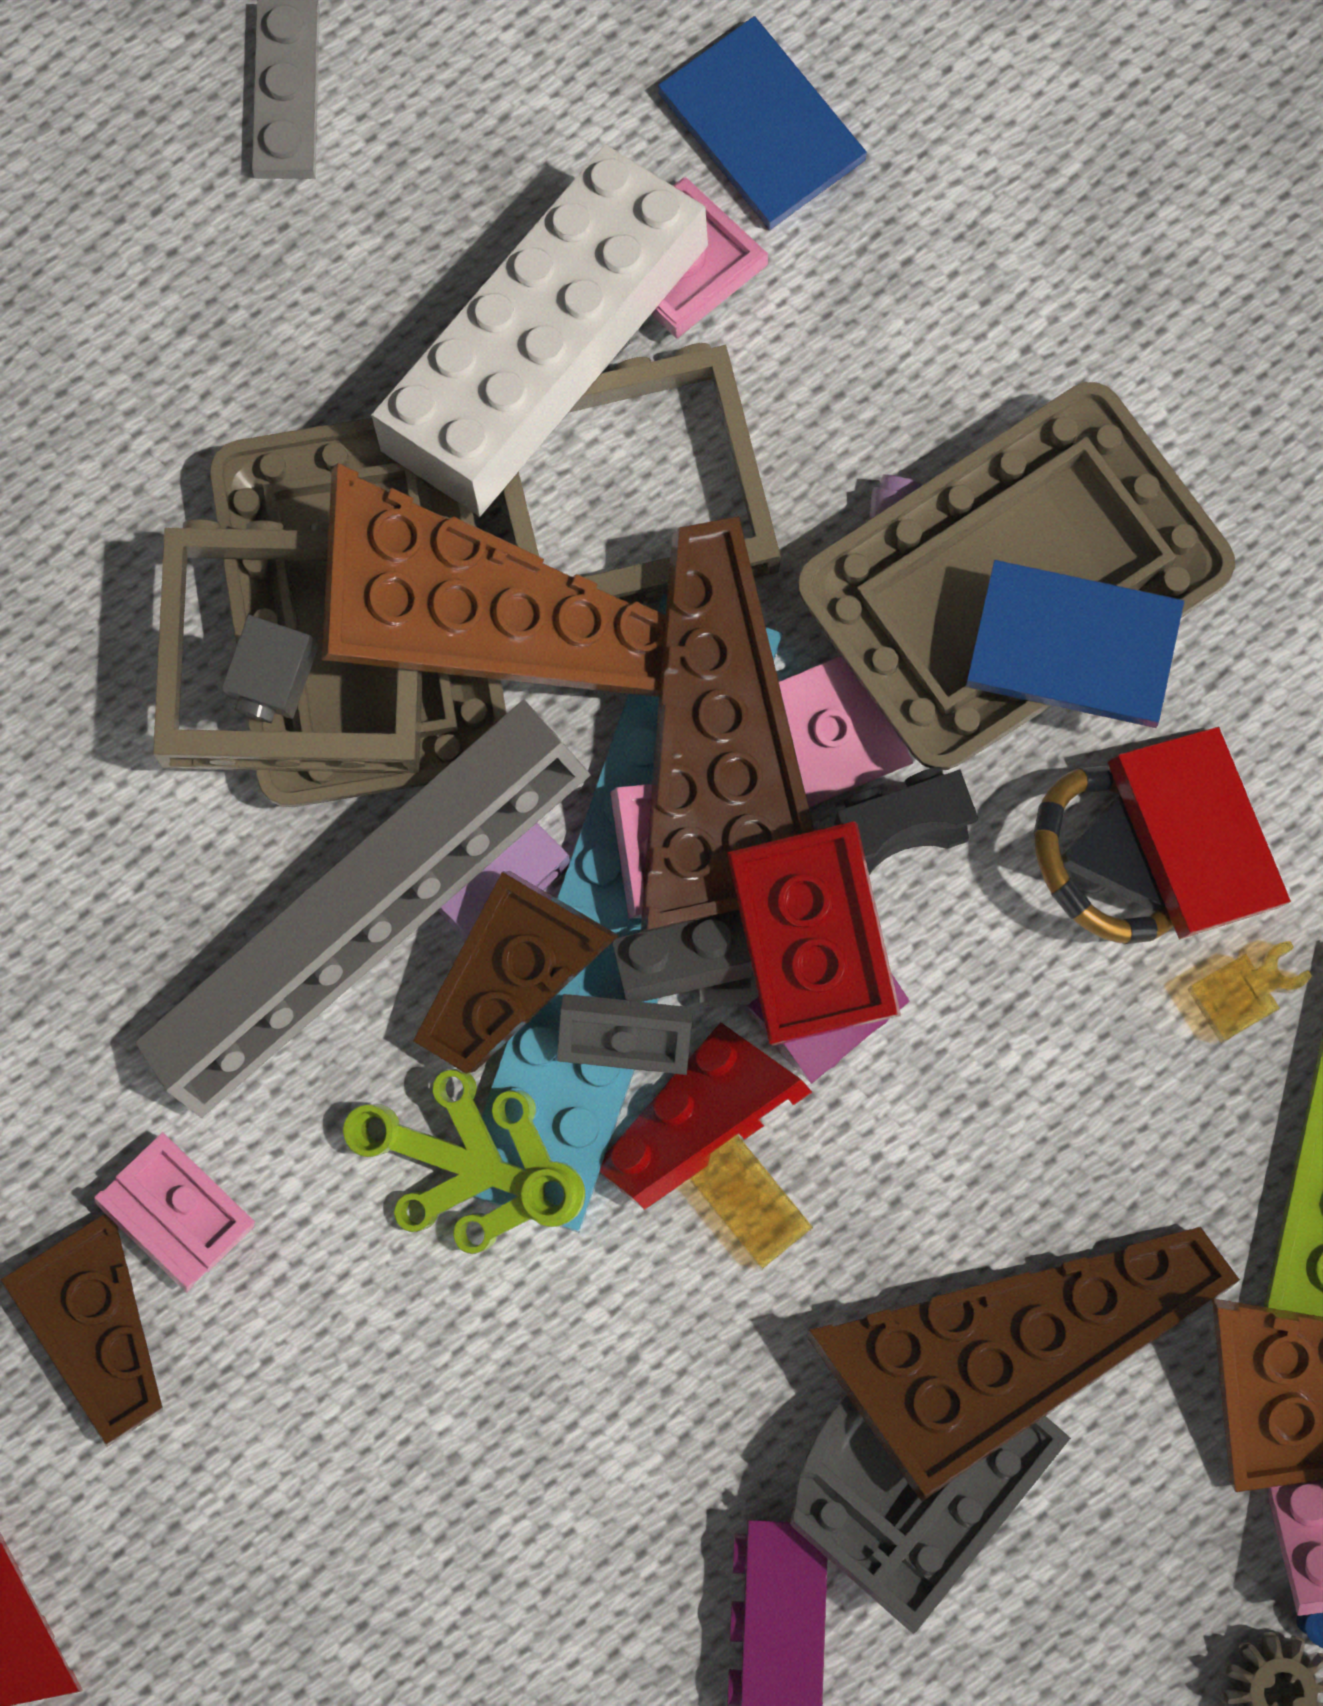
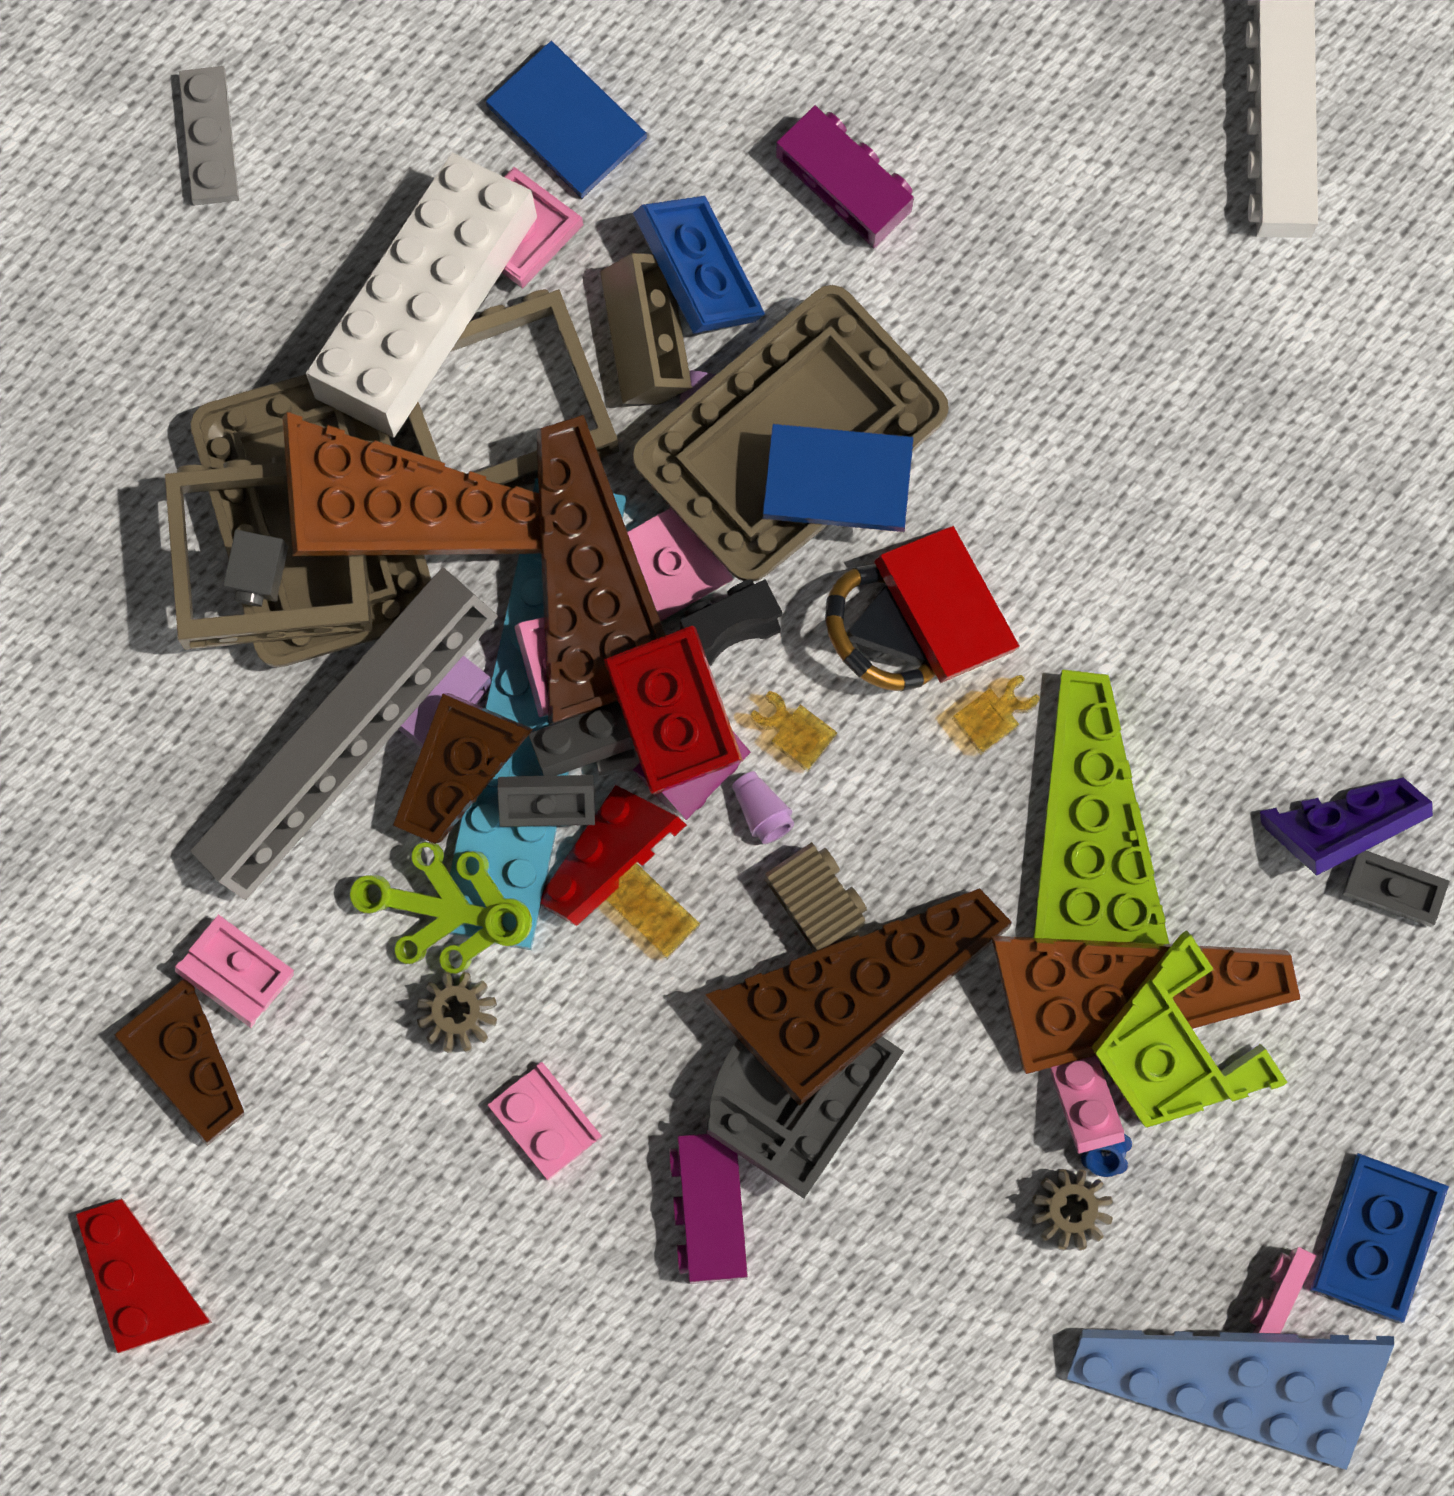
camera: 10 degrees left, 0 degrees up
none -> dark tan gear [417,972,497,1053]
none -> bright pink plate [488,1062,602,1181]
none -> dark tan brick [600,253,692,405]
none -> blue tile [633,196,765,334]
none -> lavender cone [732,771,794,844]
none -> clear yellow plate [750,691,838,772]
none -> dark tan brick [764,842,867,952]
none -> magenta brick [776,105,914,249]

